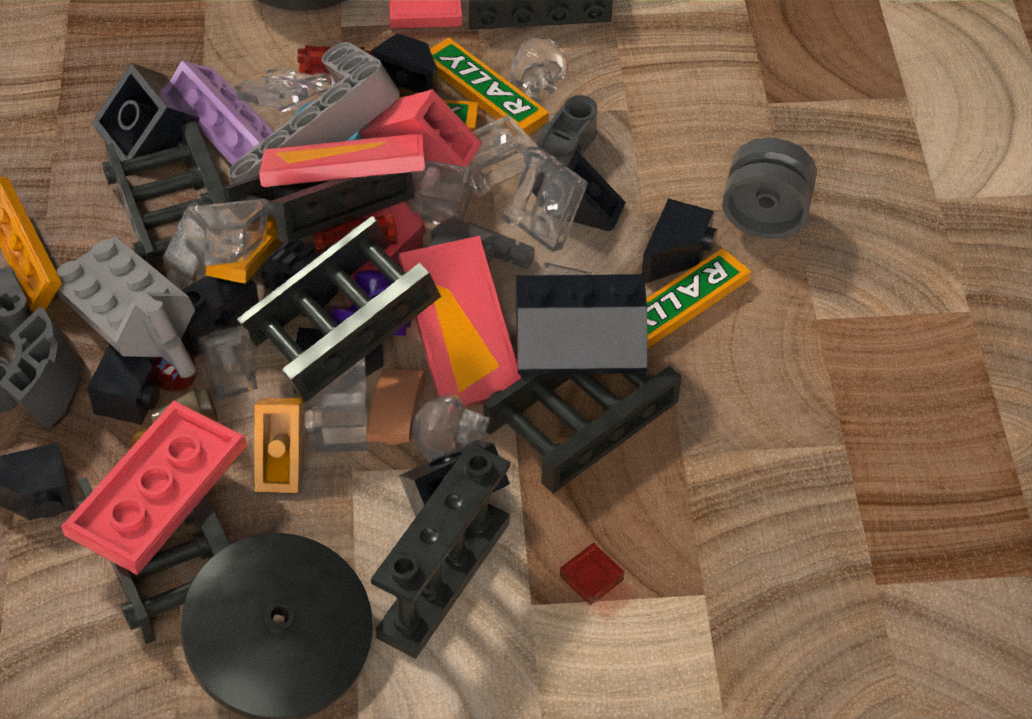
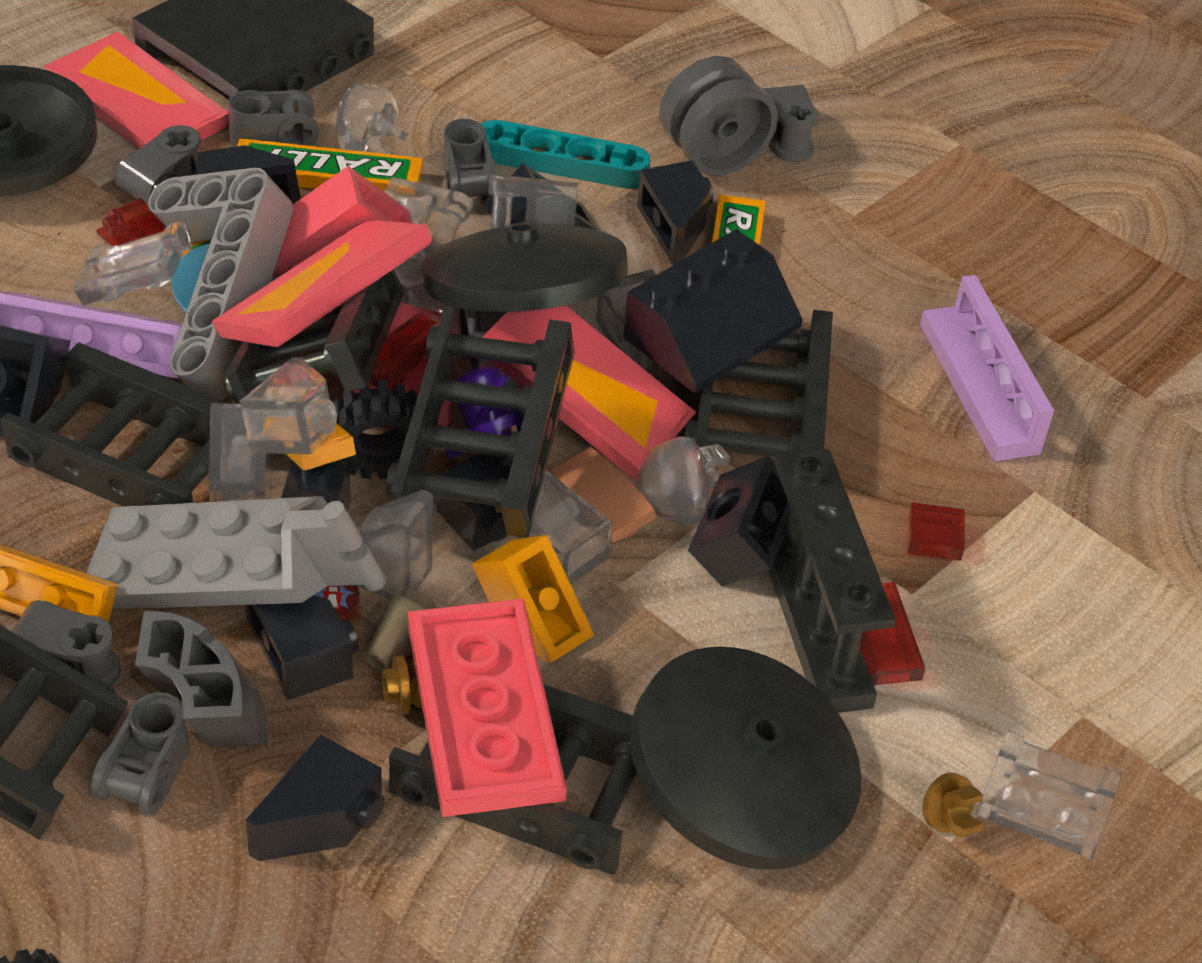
camera: 45 degrees left, 5 degrees down
none -> dark grey piece [115,125,201,205]
none -> dark grey piece [229,89,319,147]
none -> pearl dark grey dish [422,223,628,312]
none -> teal beam [481,120,650,189]
none -> dark grey piece [762,85,819,162]
none -> clear red tile [860,582,925,685]
none -> lavender fence [920,275,1054,462]

